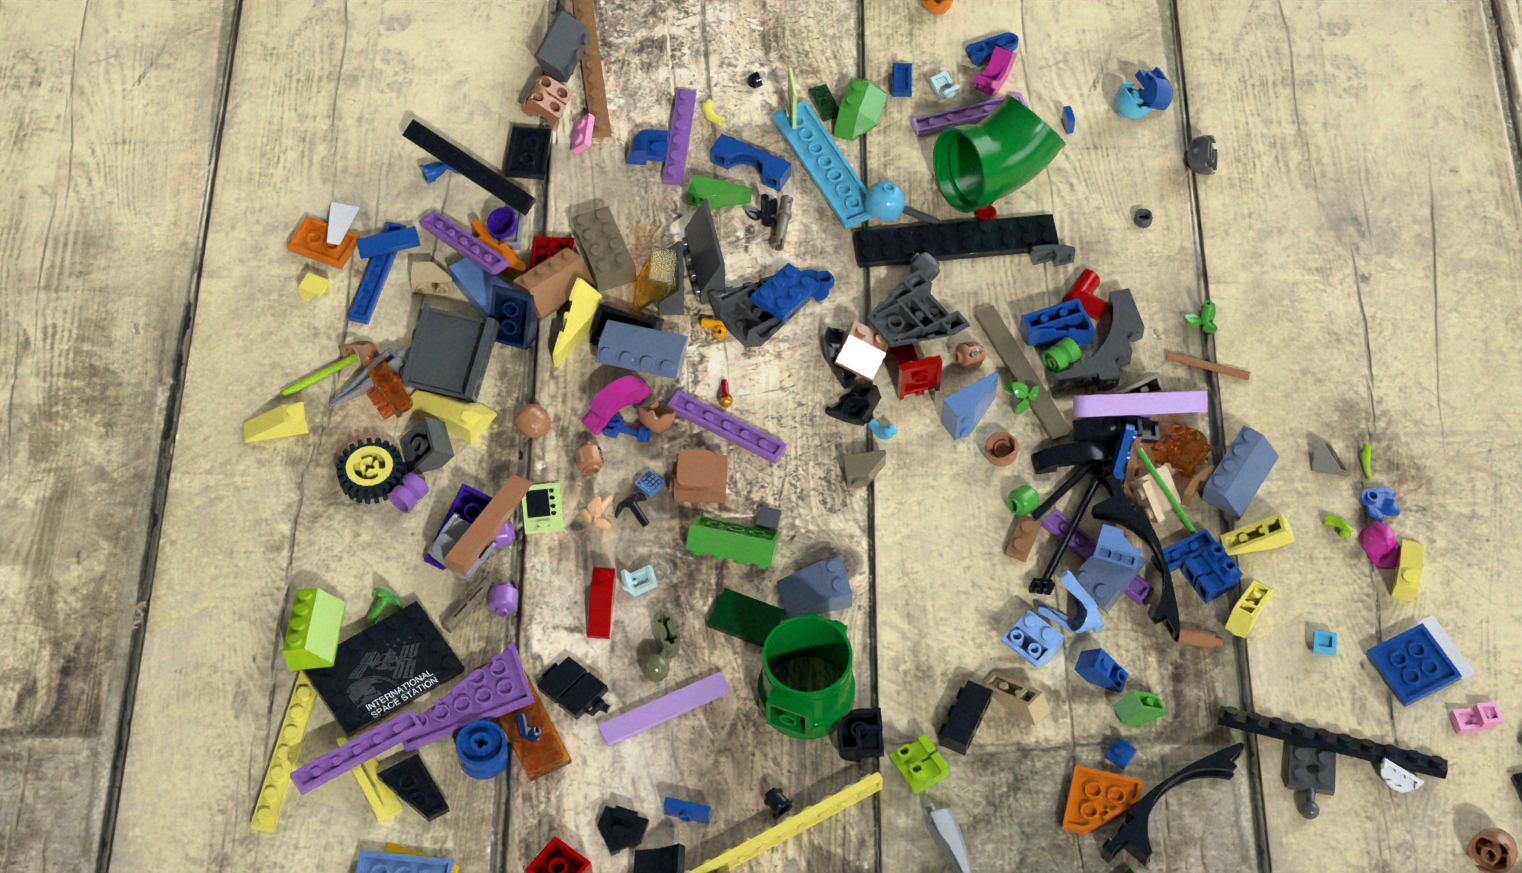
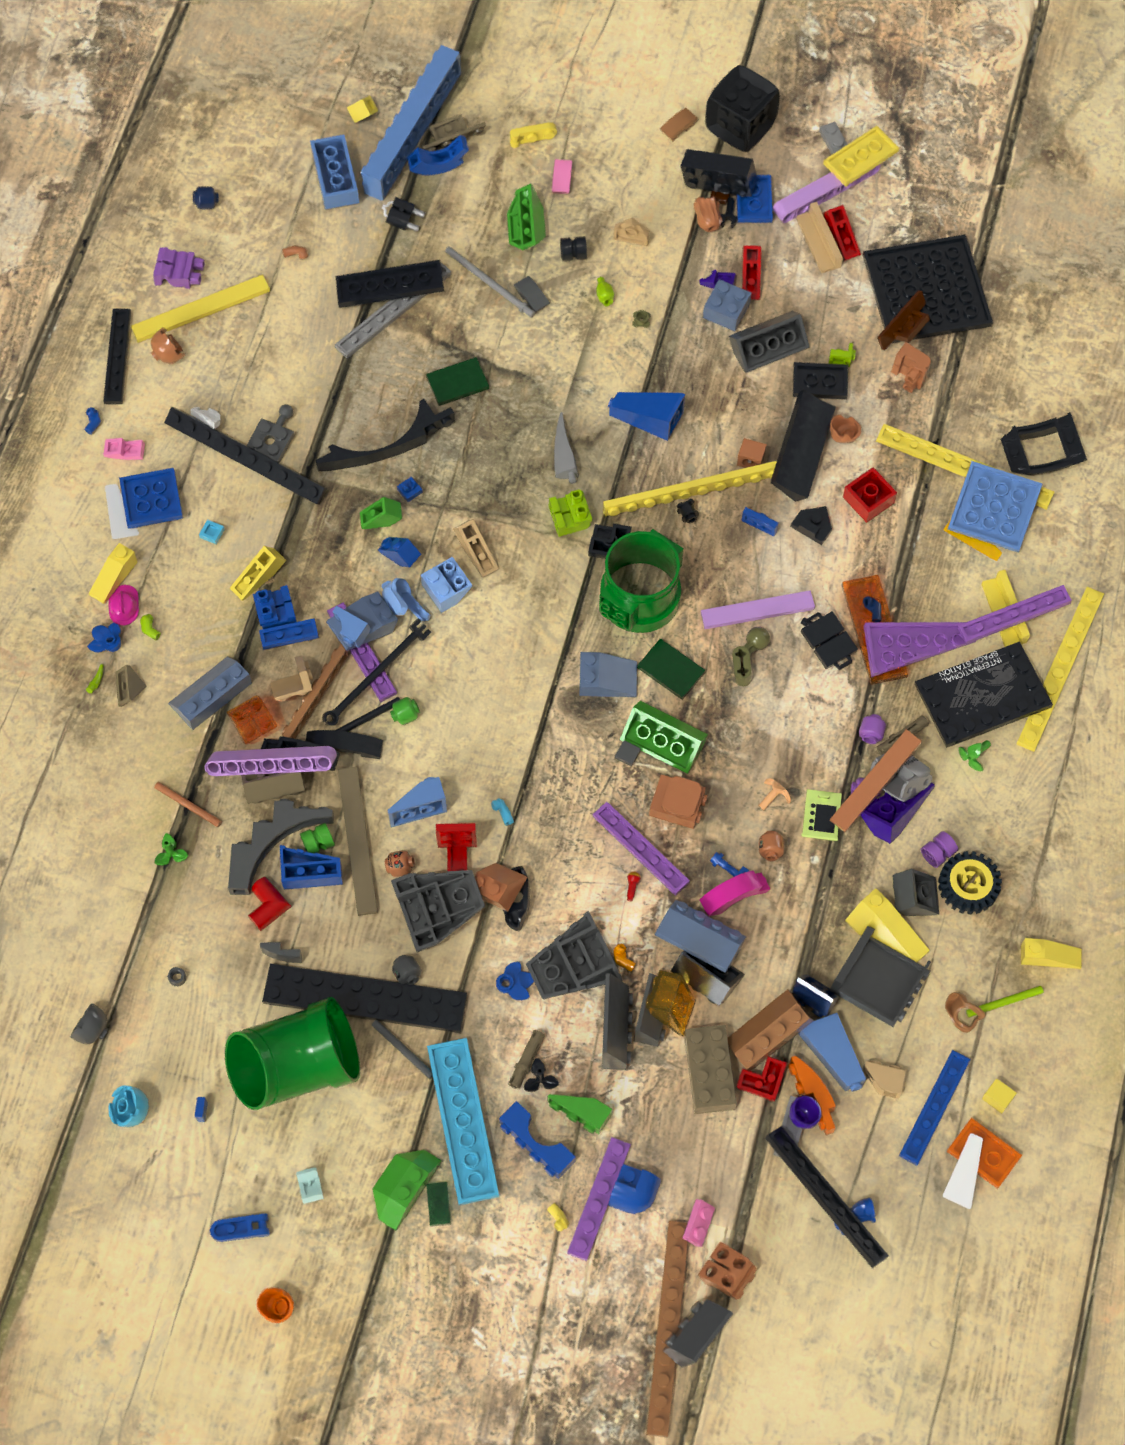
camera: 165 degrees left, 10 degrees up
lime slope [282,588,346,671] -> none
light grey piece [328,347,407,407] -> none
blue tile [356,226,420,259] -> none
clear orange hips [367,361,413,420] -> none
black wing [376,753,450,822] -> none
medium lavender plate [419,210,509,276] -> none
blue wheel [456,720,509,780] -> none
black plate [504,126,552,180] -> none
nougat hair [515,404,551,438] -> none
light yellow wedge [553,277,602,367] -> none
red slope [587,567,616,639] -> none
black plant [615,492,650,528] -> none
light aqua bracket [620,565,658,597] -> none
medium blue tile [634,470,665,499] -> none
nougat hair [639,401,676,433] -> none
black hinge [747,71,763,88] -> none
blue plate [750,263,820,321] -> none
yellowish green container [785,68,797,129] -> none
black slope [825,384,882,426] -> none
dark tan slope [843,450,886,488] -> none
medium azure cylinder [864,181,906,221] -> none
blue plate [892,63,912,97] -> none
lavender tile [910,93,1027,138] -> none
black brick [938,680,993,756] -> none
dark pink arch [973,46,1017,96] -> none
nougat hair [985,432,1019,467] -> none
bright green plant [1004,382,1039,415] -> none
medium nougat plate [1005,517,1041,563] -> none
orange plate [1061,765,1144,835] -> none
black slope [1091,473,1180,640] -> none
blue plate [1109,423,1137,482] -> none
blue brick [1135,67,1173,110] -> none
bright green axle [1136,447,1198,535] -> none
nougat cylinder [1177,628,1224,649] -> none
medium nougat slope [1181,465,1215,507] -> none
light yellow slope [1220,512,1295,555] -> none

